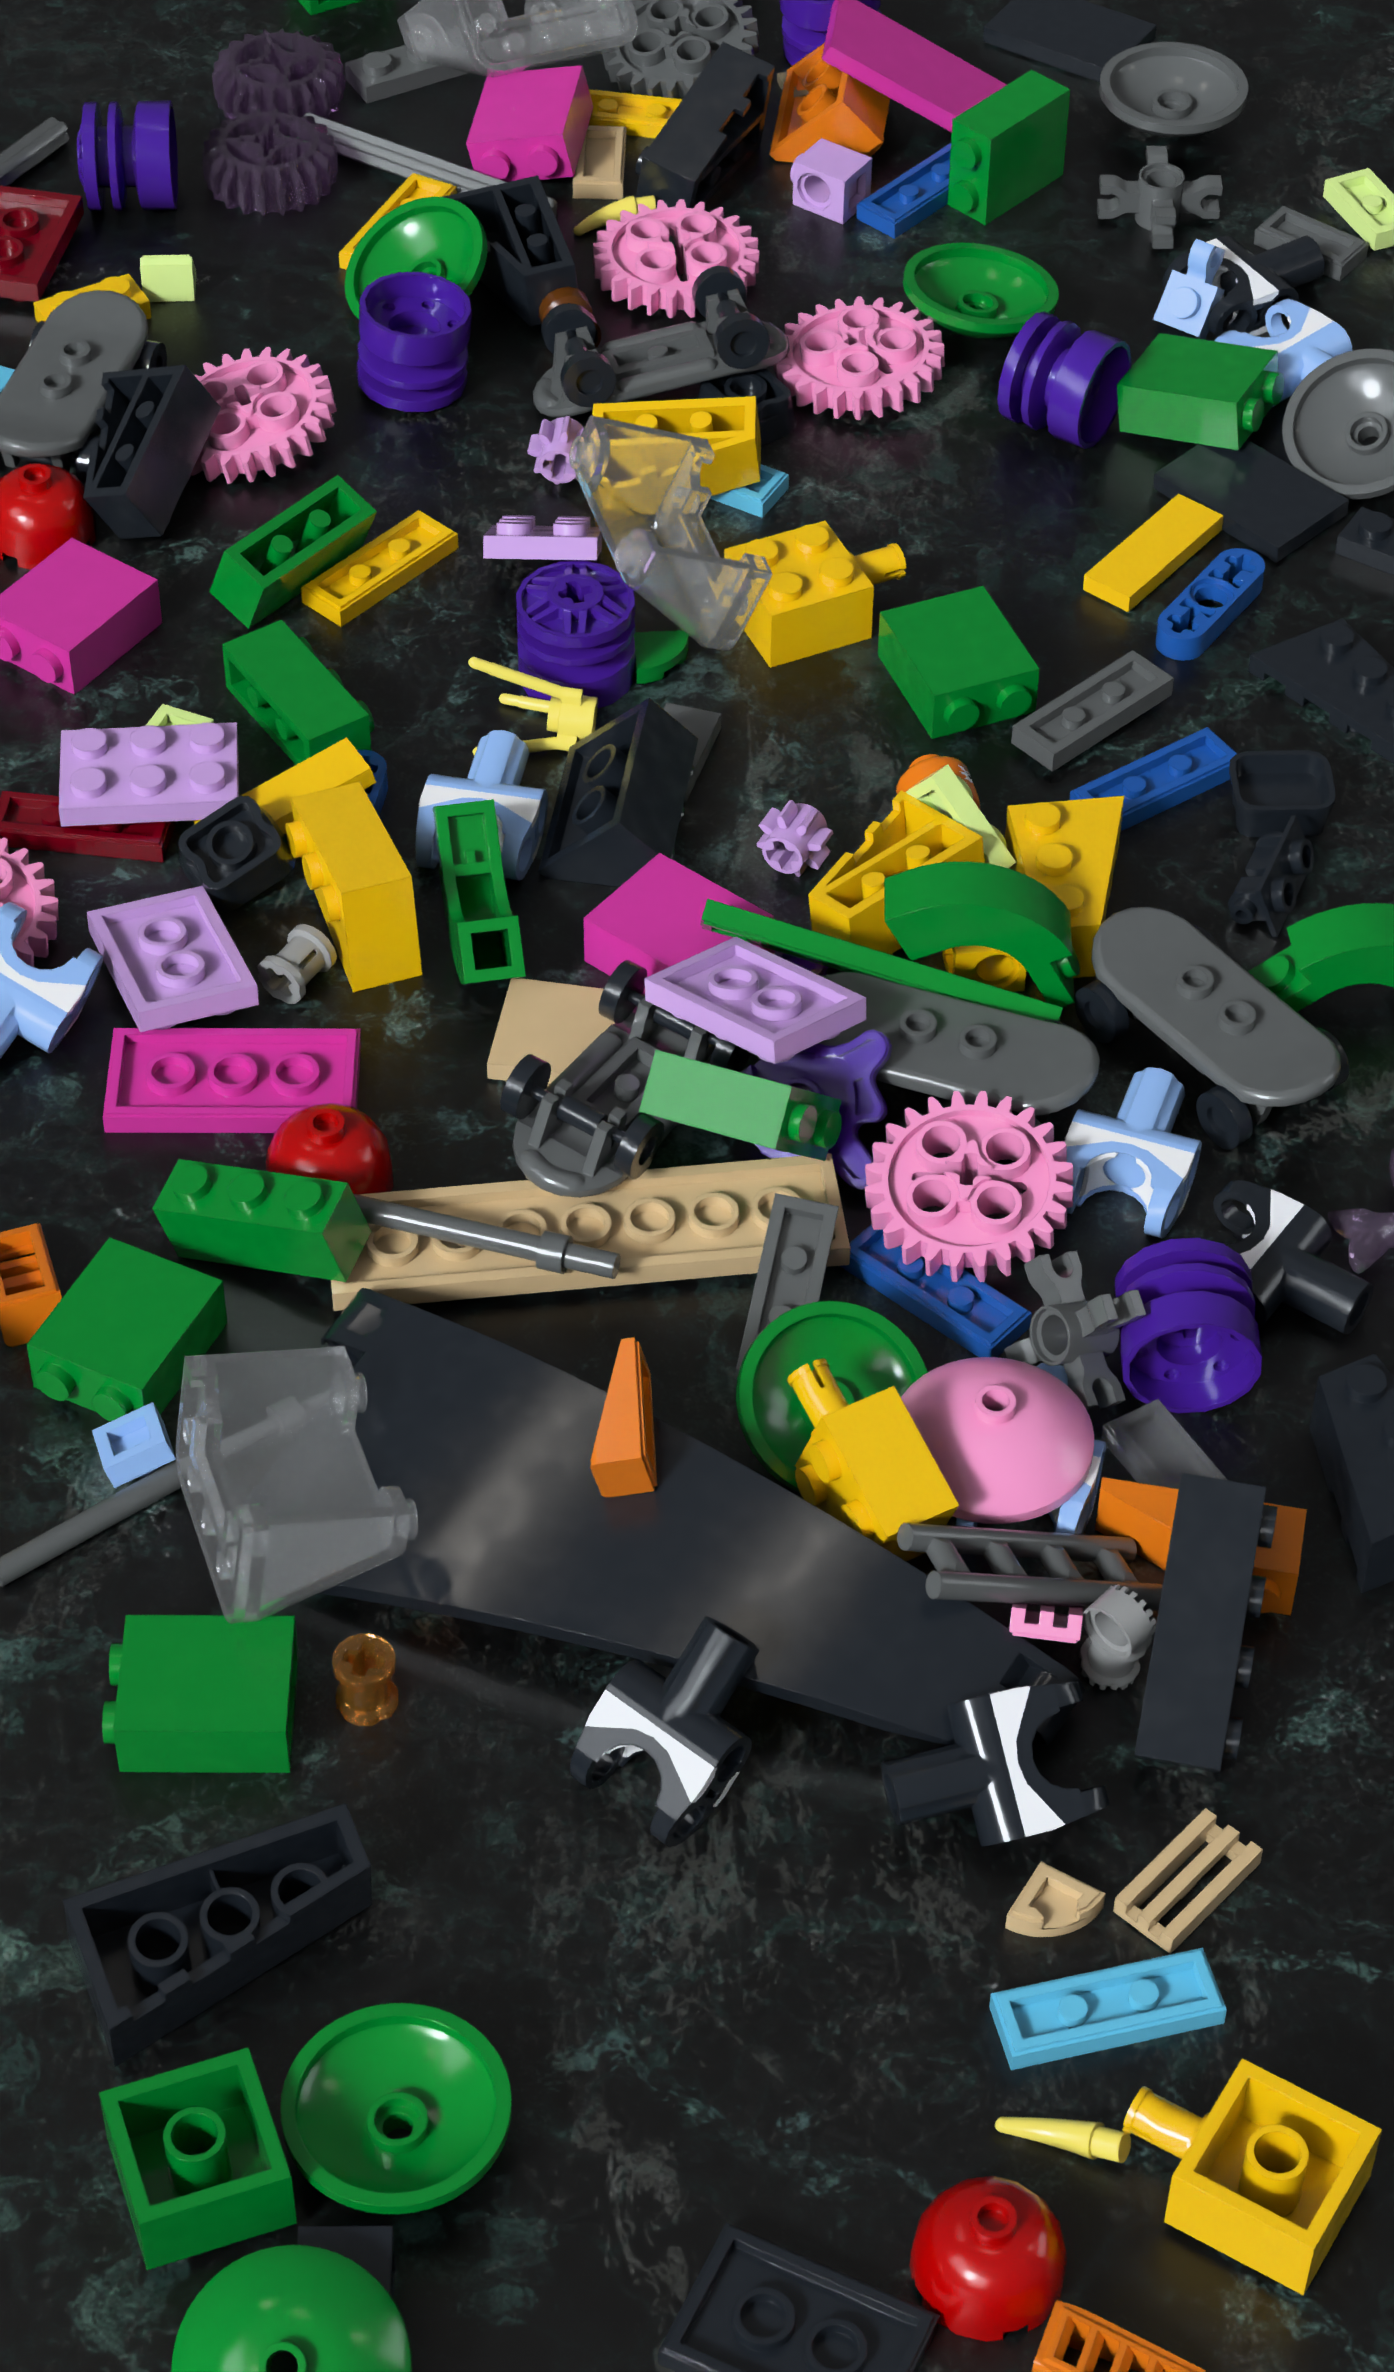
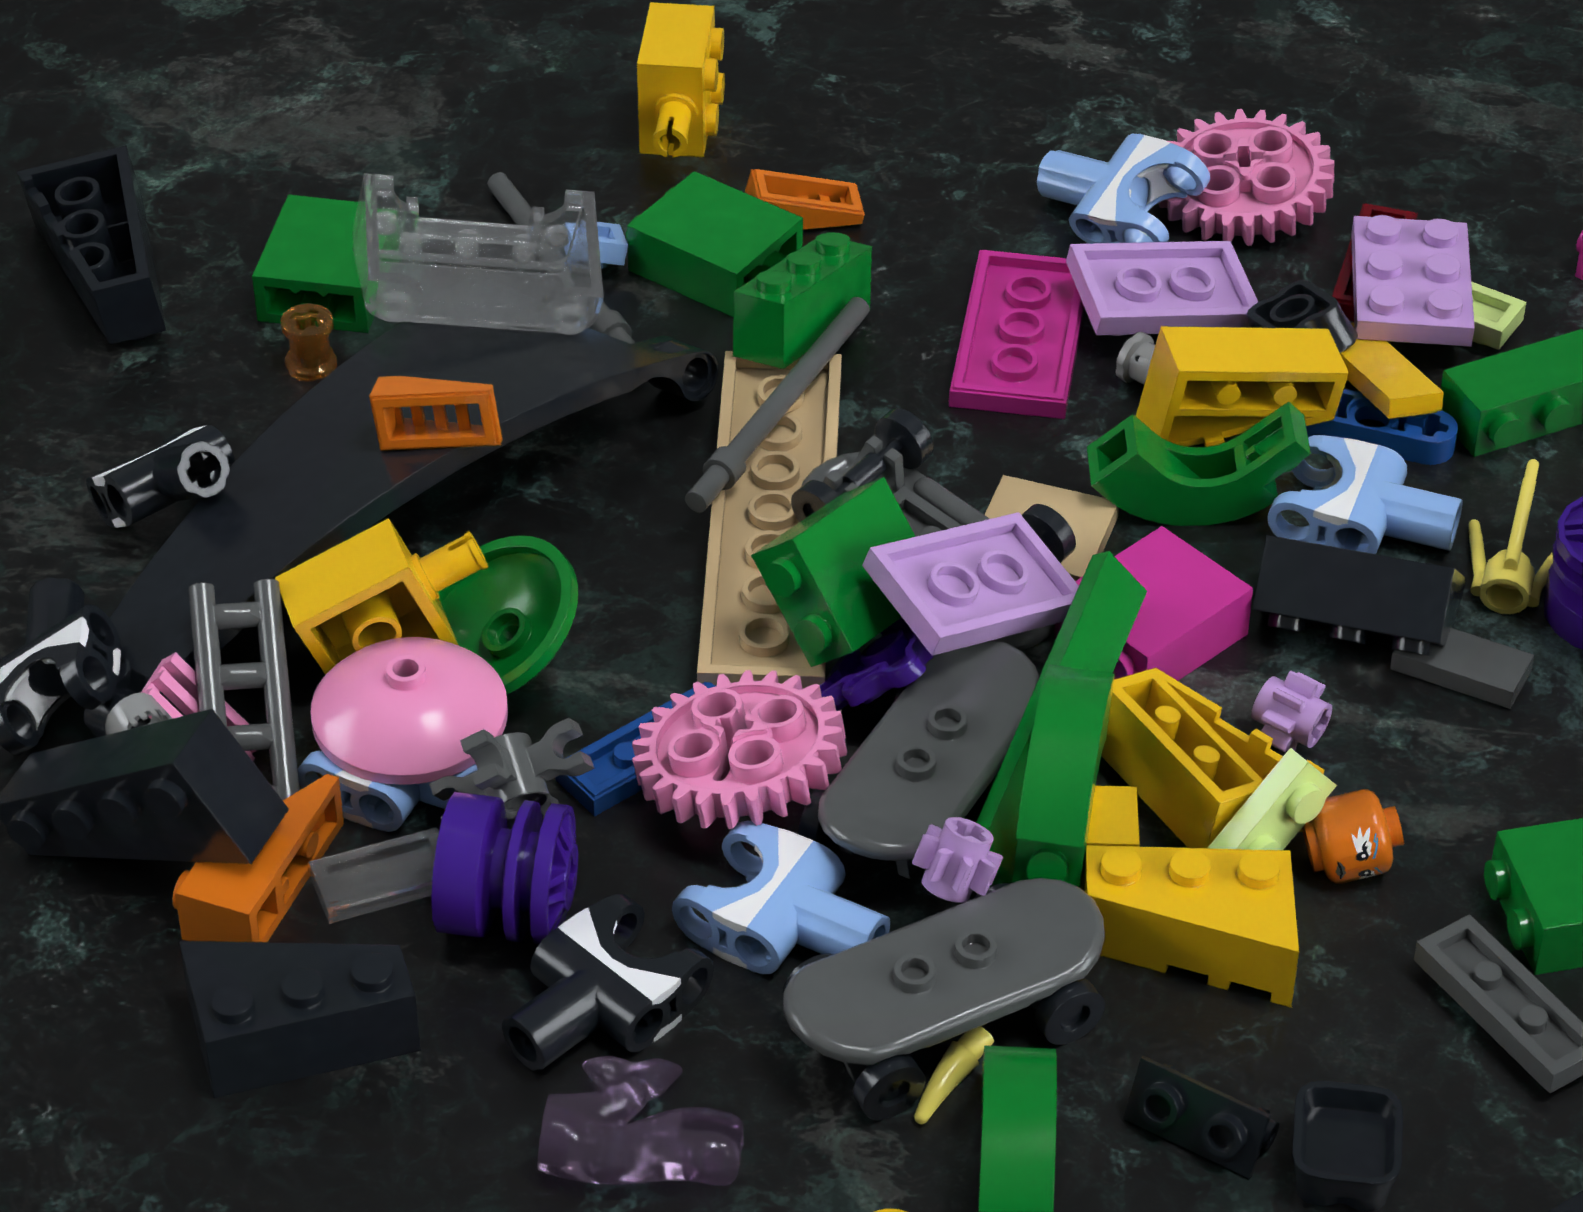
camera: 100 degrees right, 5 degrees down
red cylinder [266,1103,393,1195] -> none
dark grey plate [735,1193,839,1379] -> none
blue tile [1070,727,1237,832] -> none
none -> lavender gear [912,817,1003,903]

